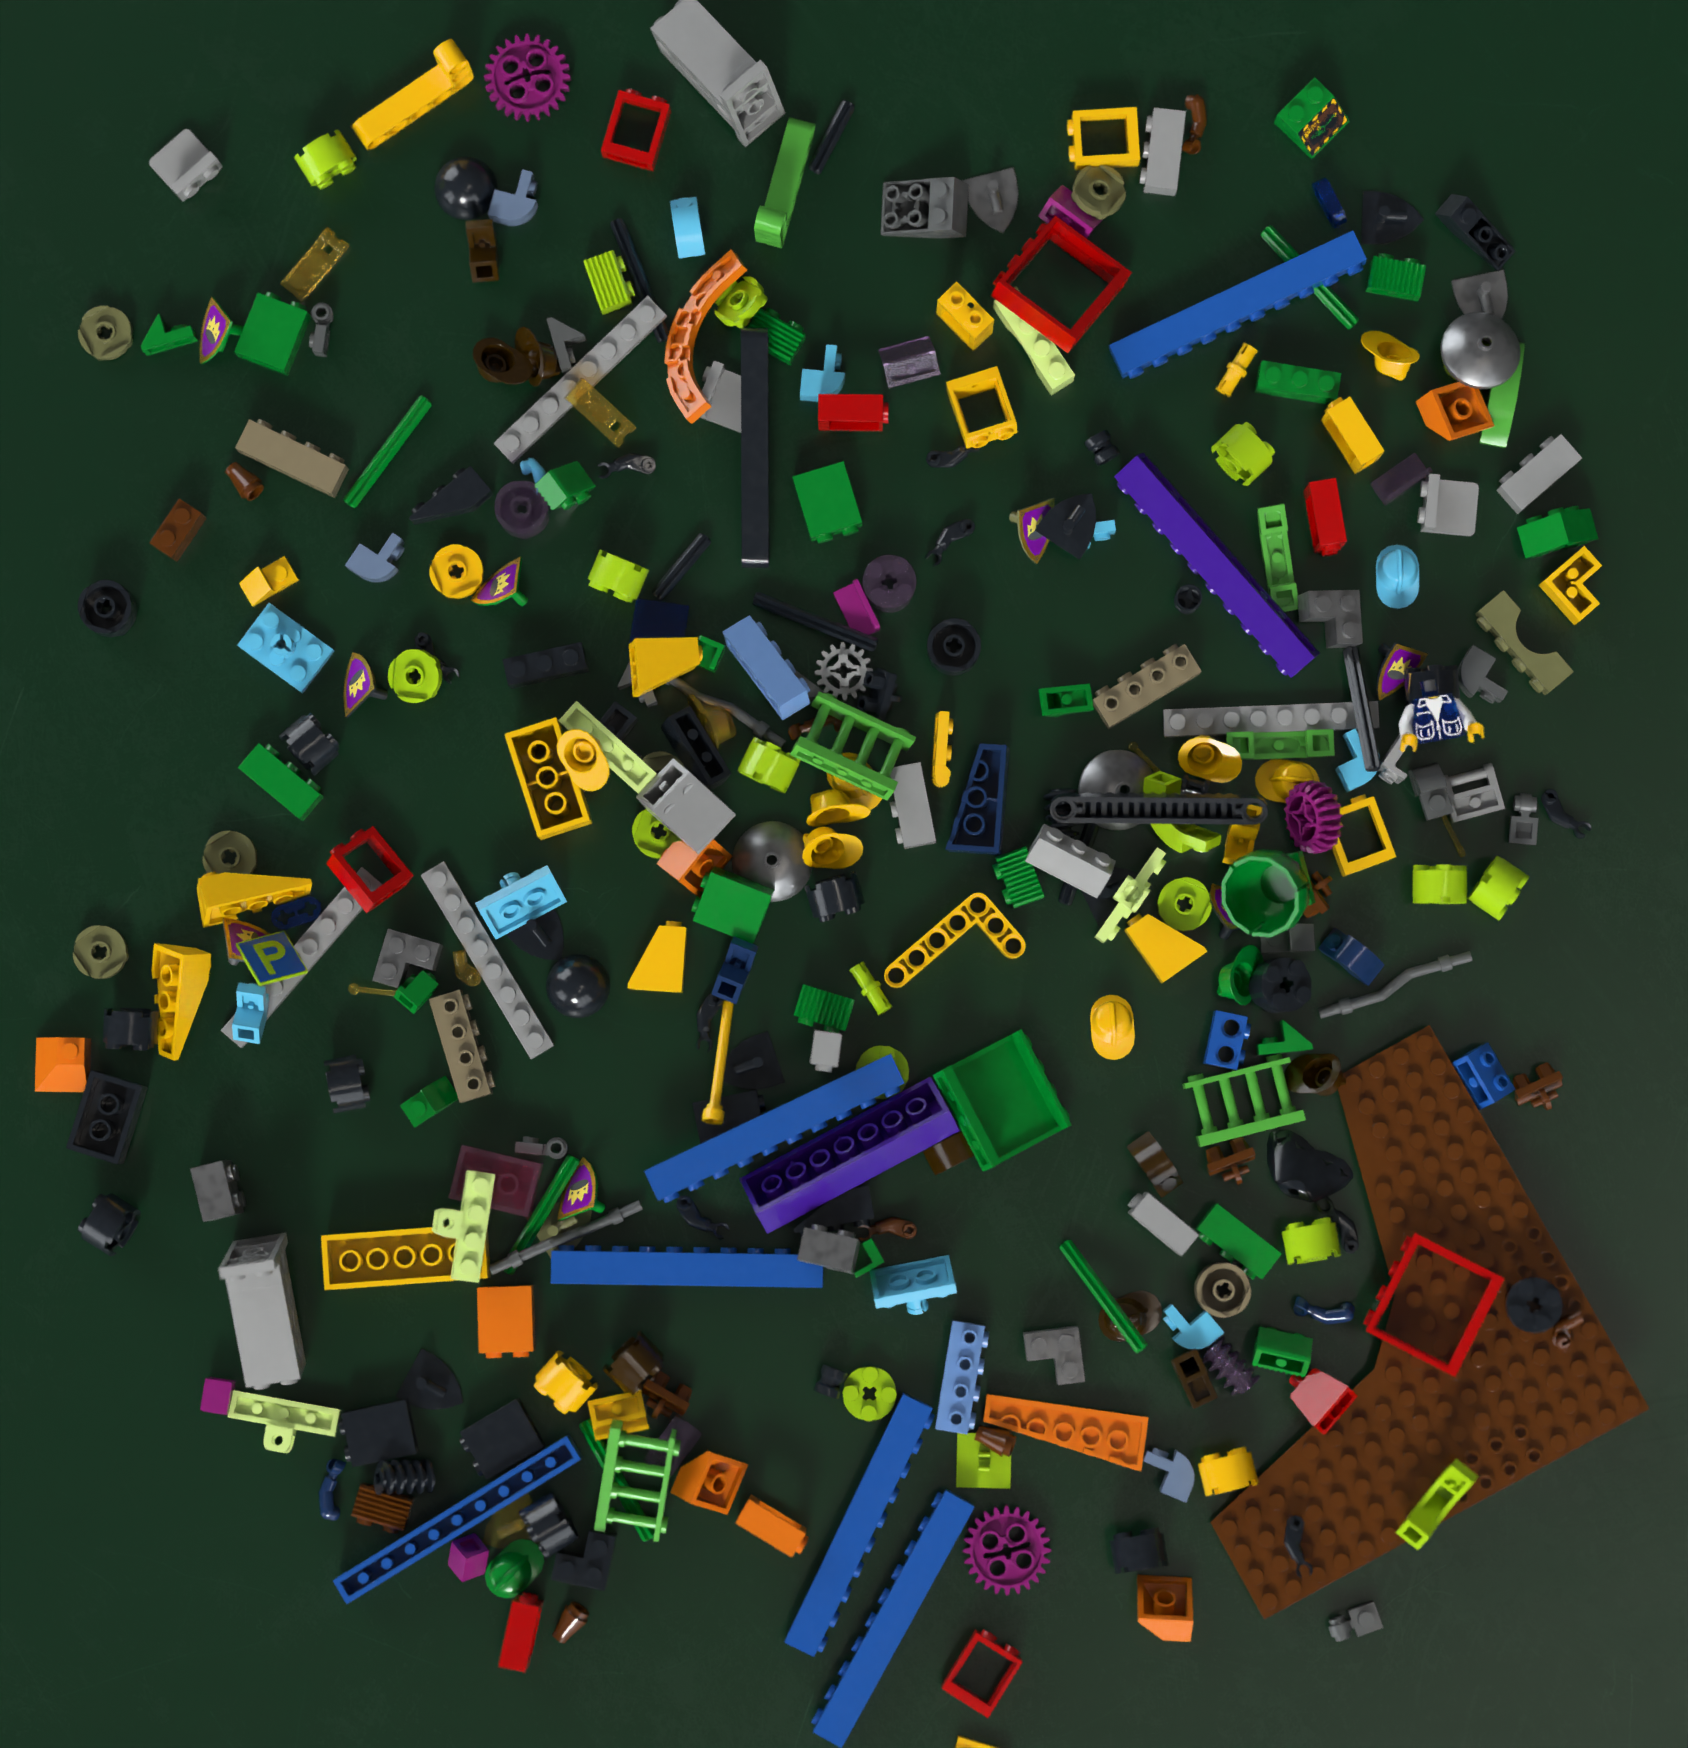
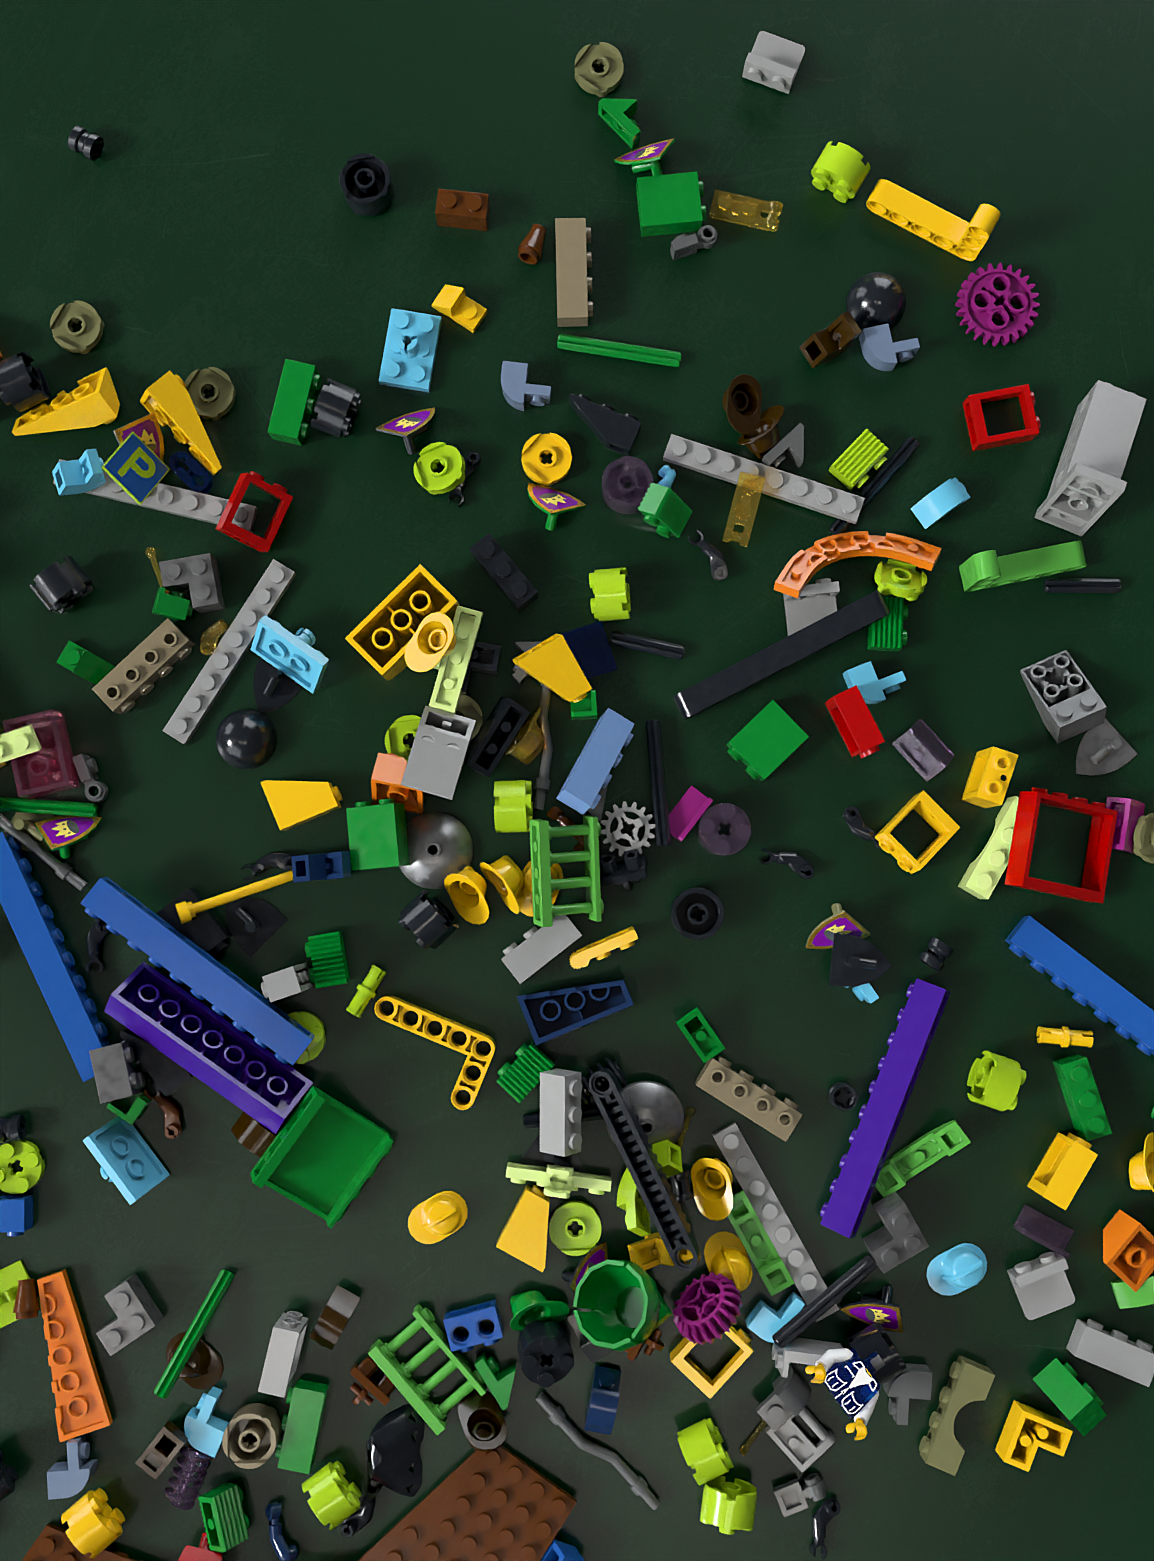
camera: 55 degrees right, 0 degrees up
medium blue brick [935,1320,989,1435] -> none
red window [1303,478,1347,557] -> none

